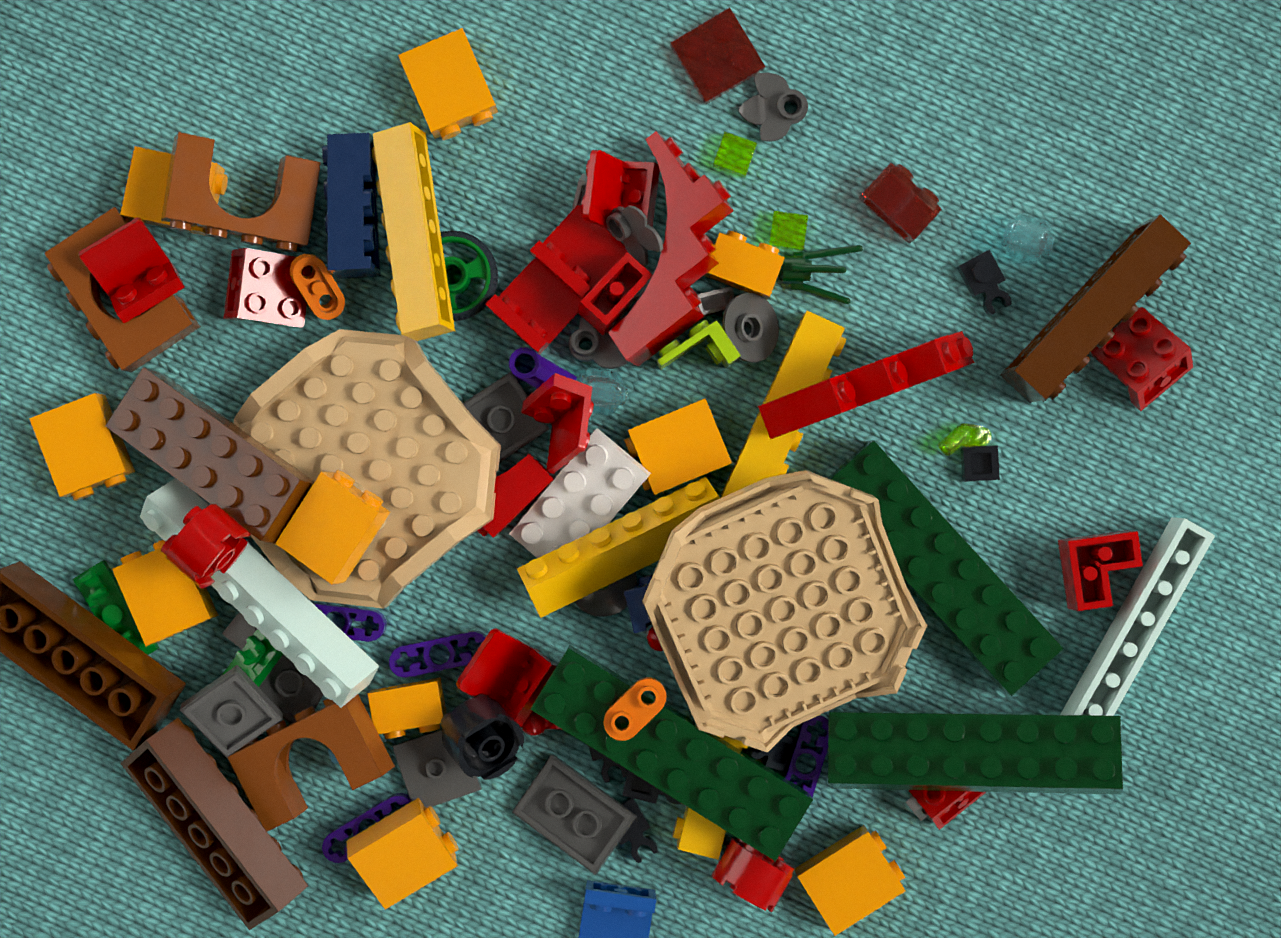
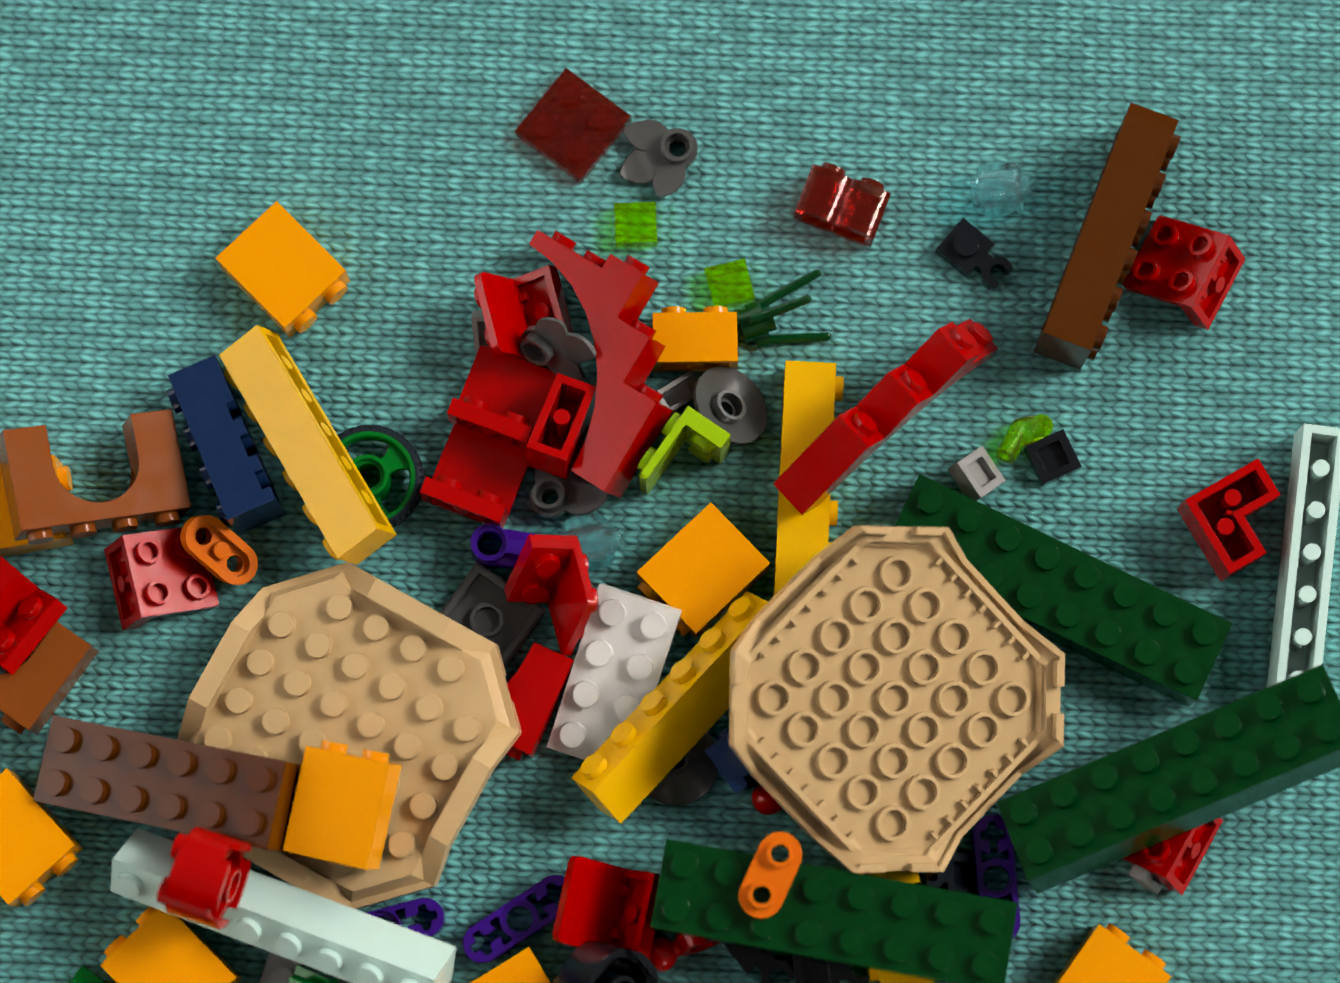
camera: 25 degrees left, 10 degrees down
none -> light grey plate [947,446,1006,501]

